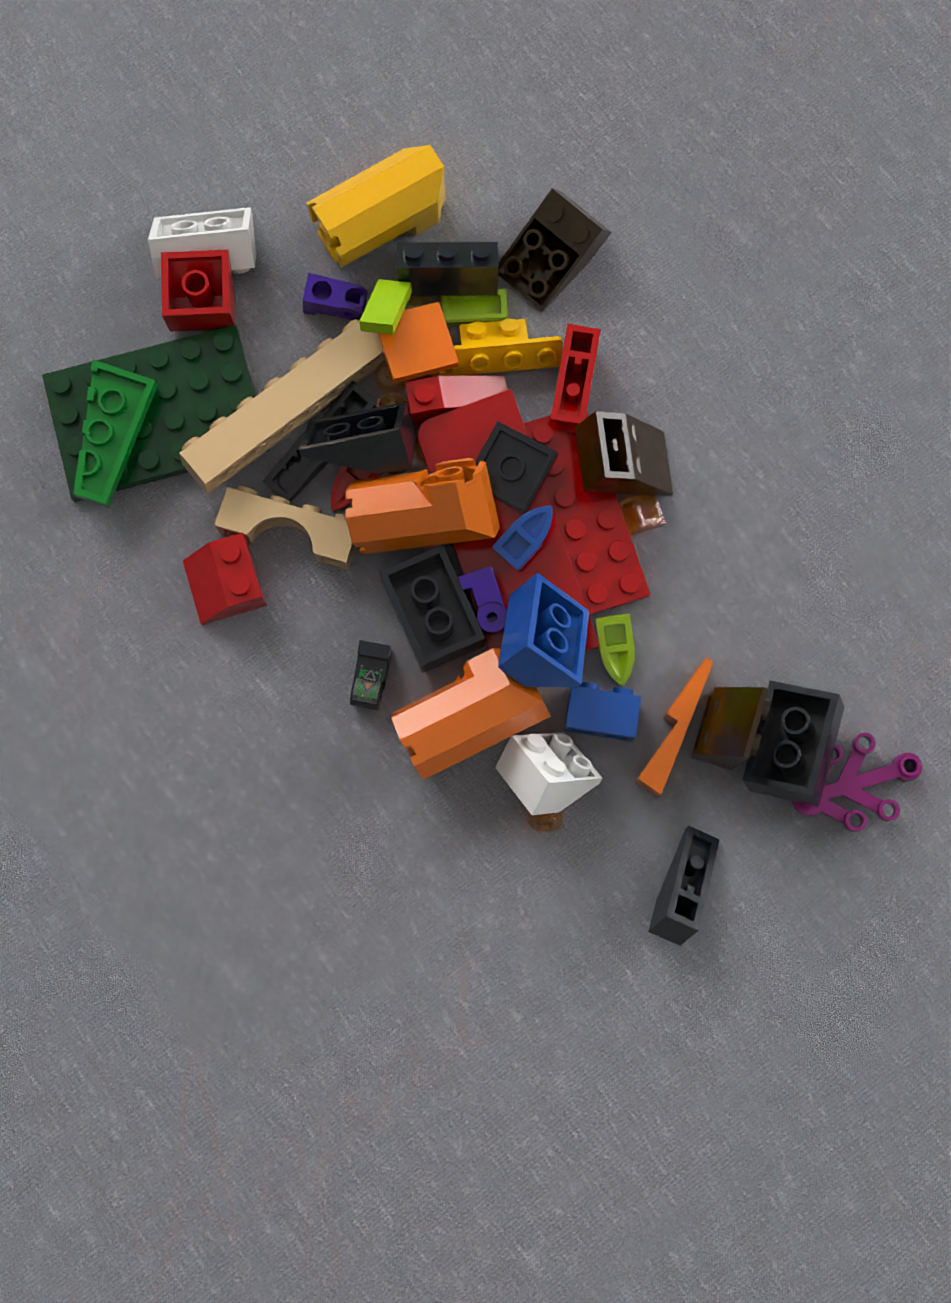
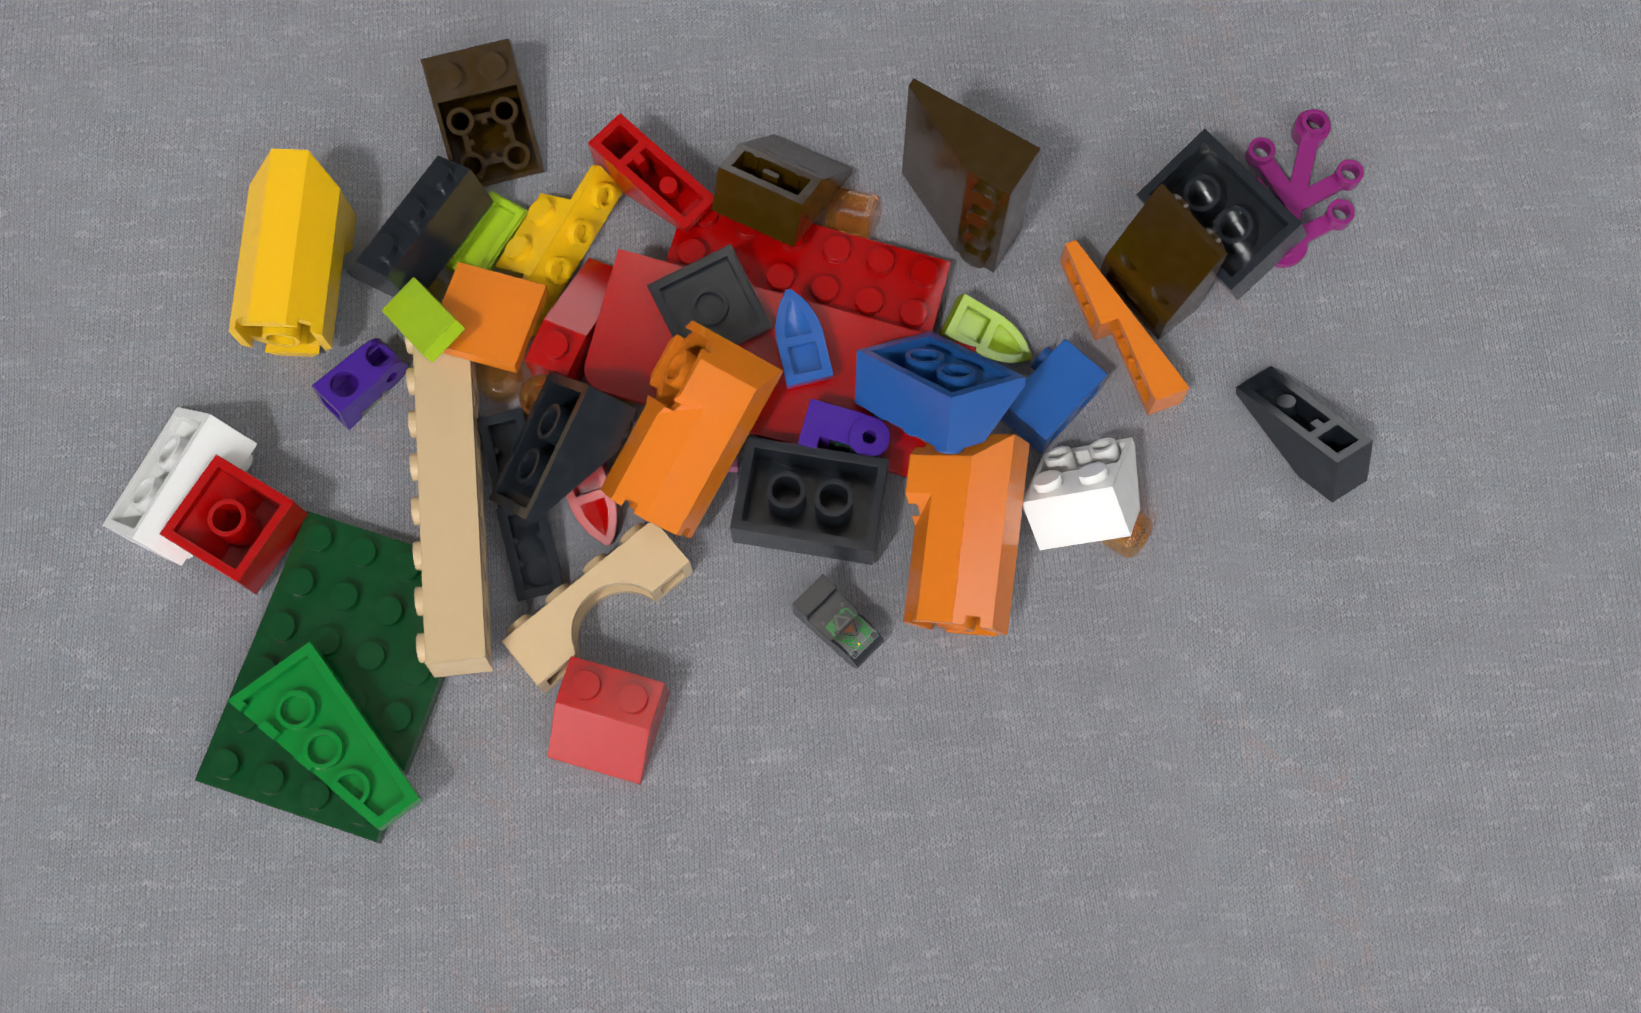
camera: 55 degrees left, 5 degrees down
none -> dark brown slope [902,78,1041,273]

